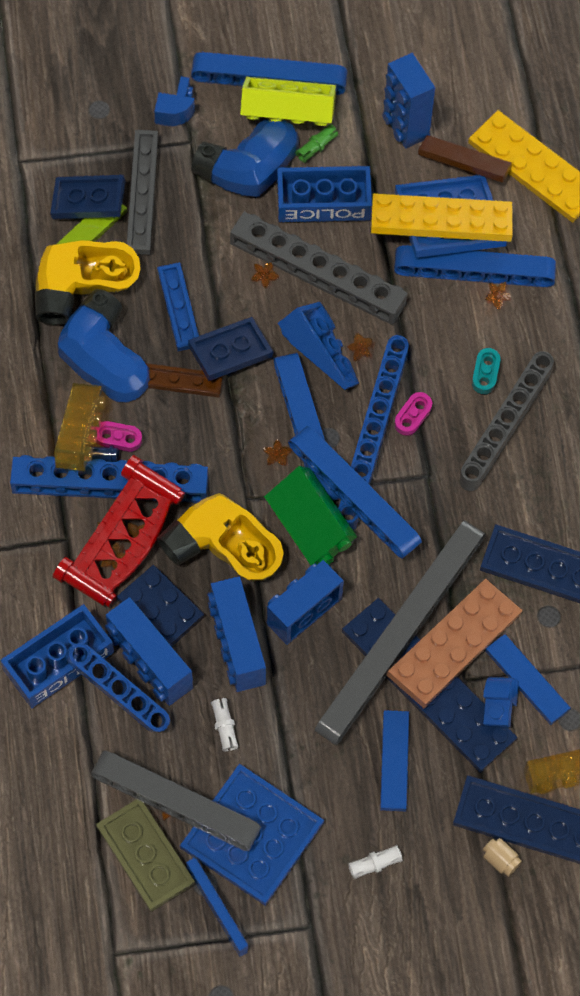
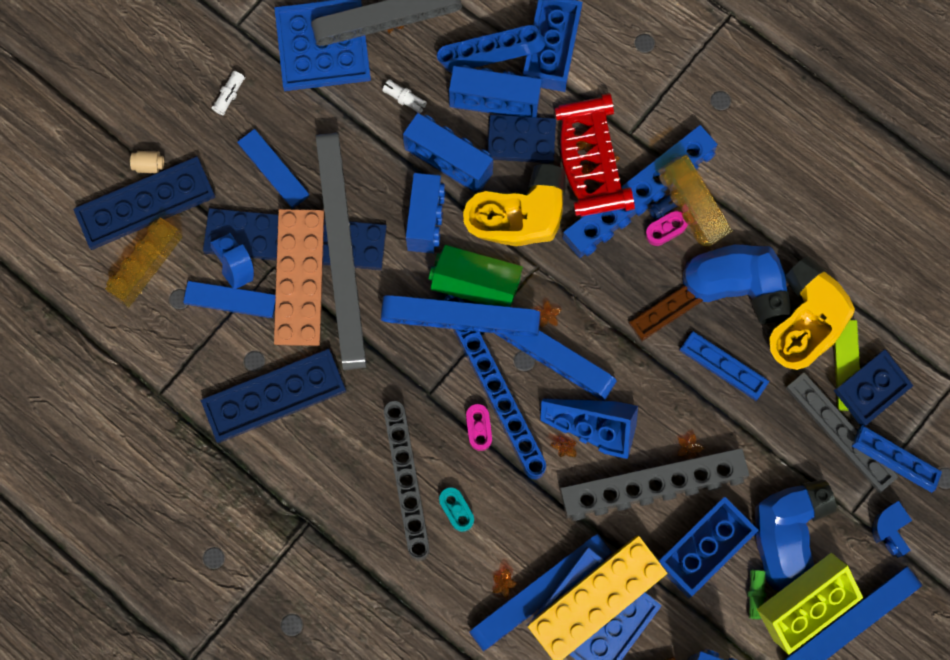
camera: 140 degrees right, 10 degrees up
dark blue plate [188,317,273,381] -> none
none -> blue tile [852,425,942,493]

